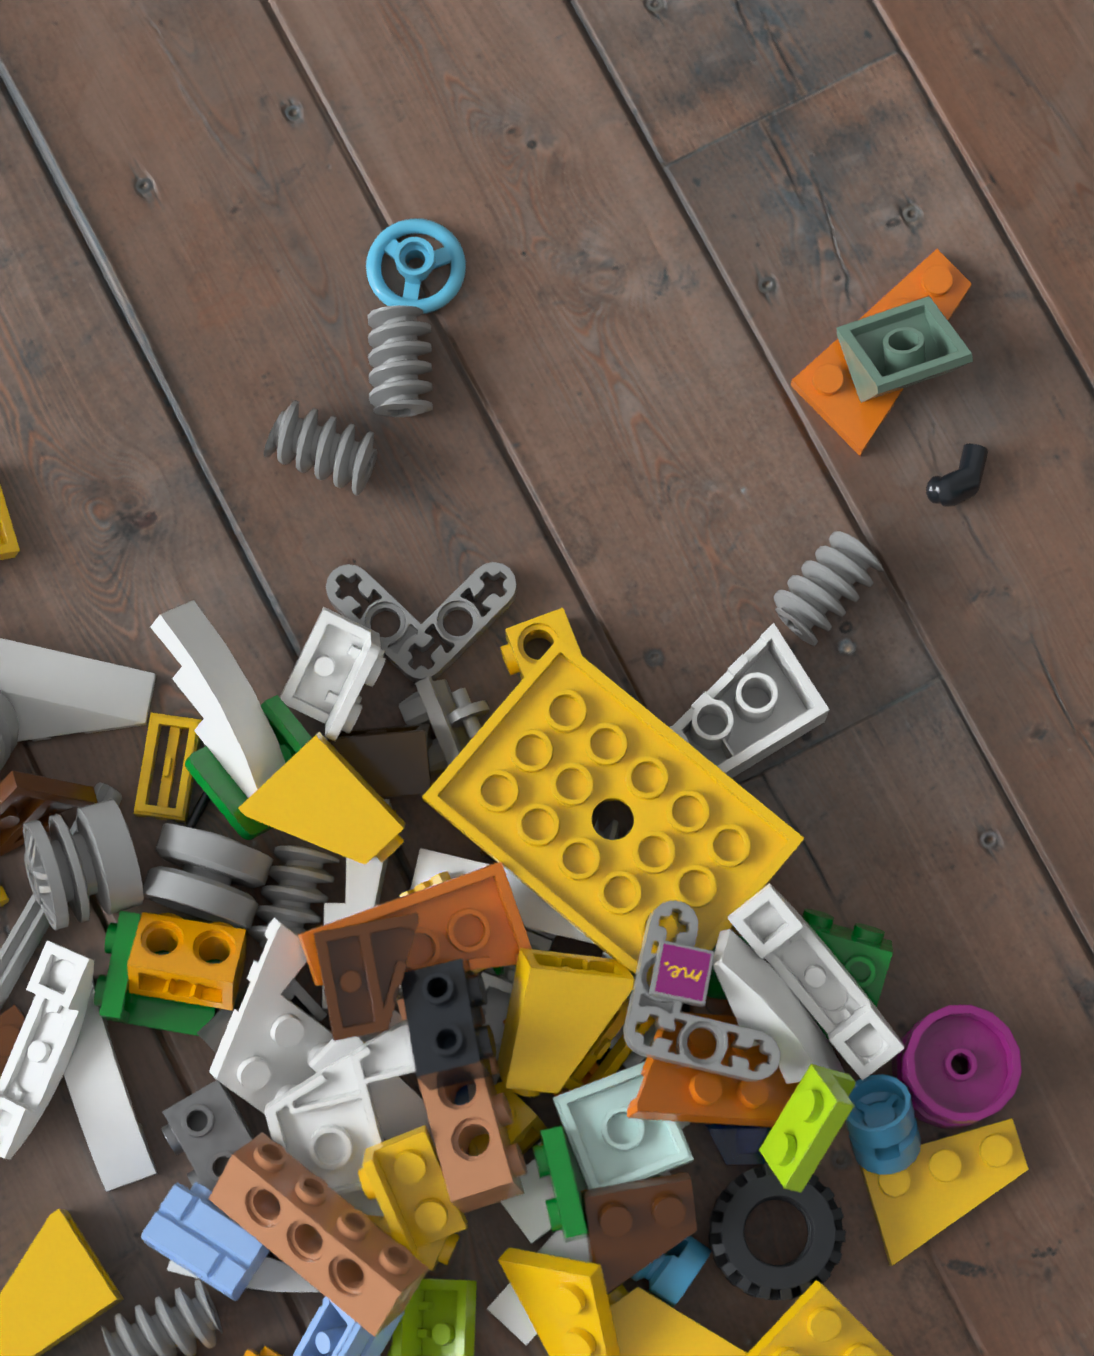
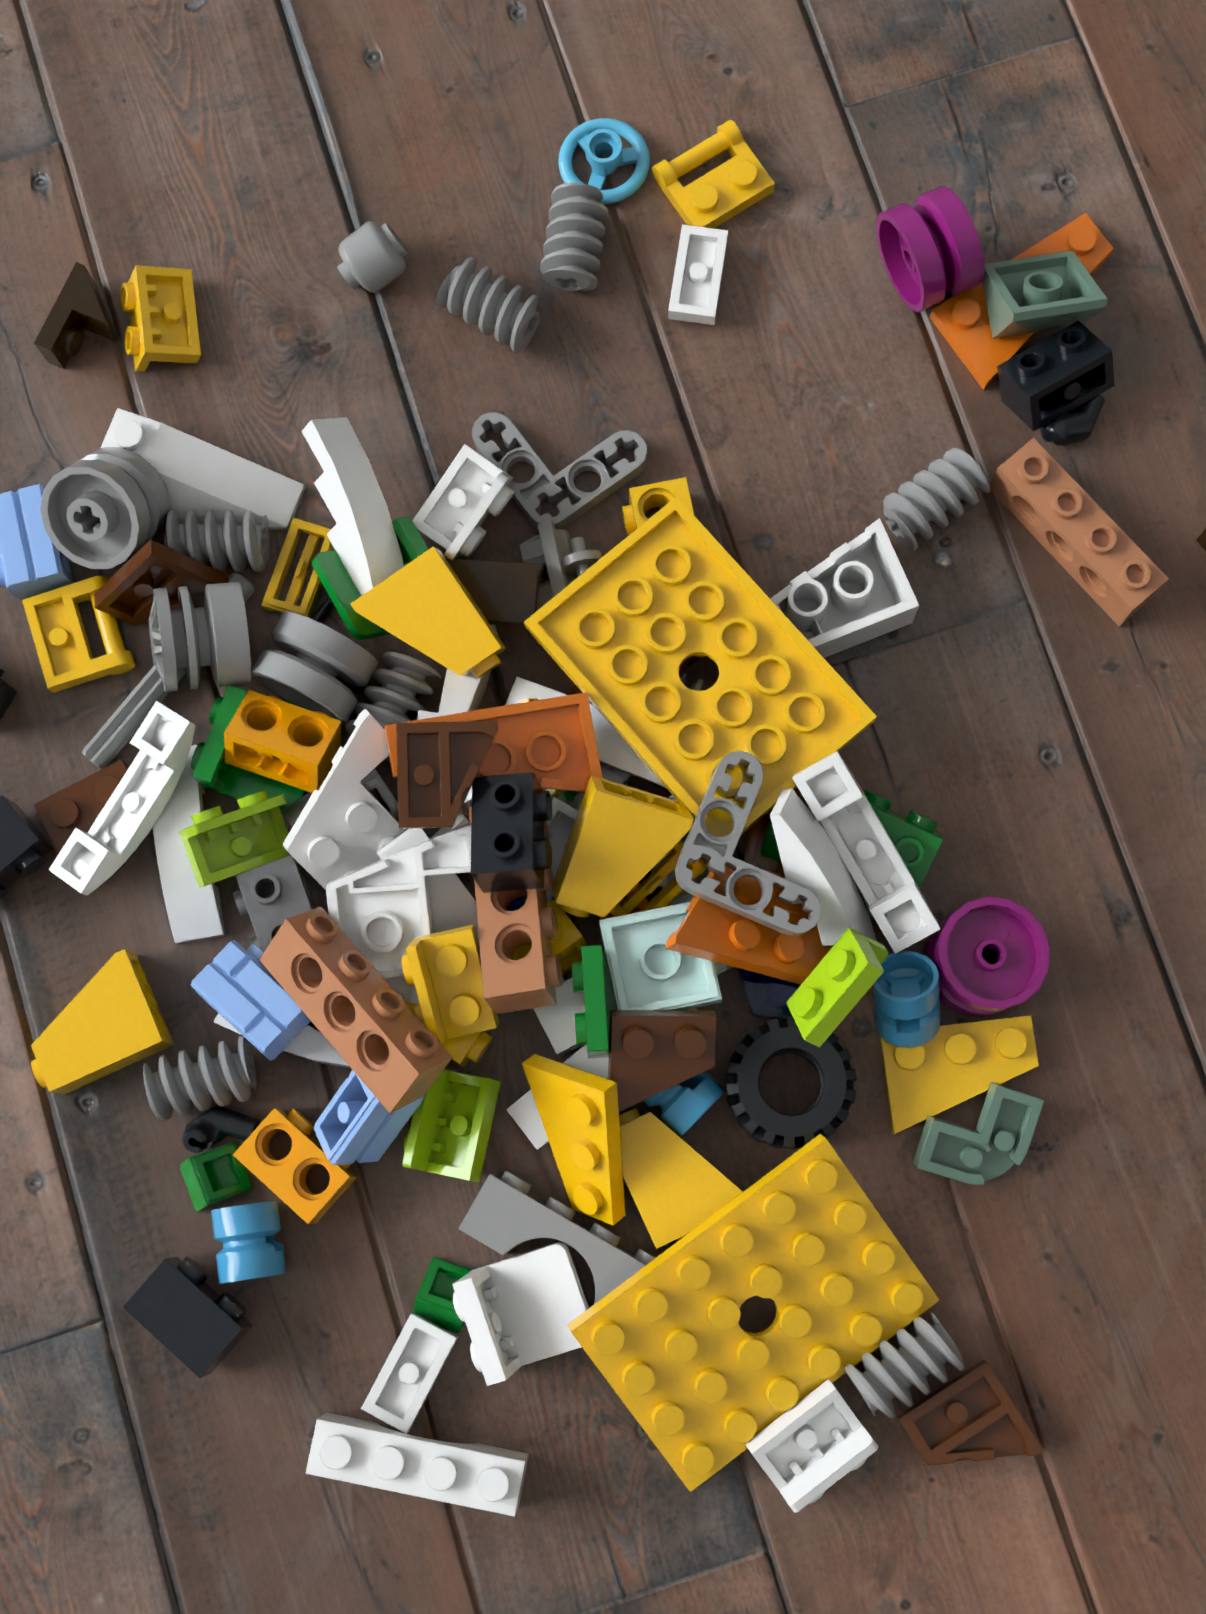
camera: 15 degrees right, 0 degrees up
magenta tile [649,940,715,1006] -> none
none -> light grey piece [164,510,270,572]
none -> lime bracket [179,790,290,888]
none -> light grey head [337,221,409,293]
none -> yellow plate [651,120,775,229]
none -> white plate [668,224,728,325]
none -> magenta wheel [876,186,985,313]
none -> sand green plate [912,1082,1044,1185]
none -> nougat brick [989,437,1169,627]
none -> black brick [997,320,1115,432]

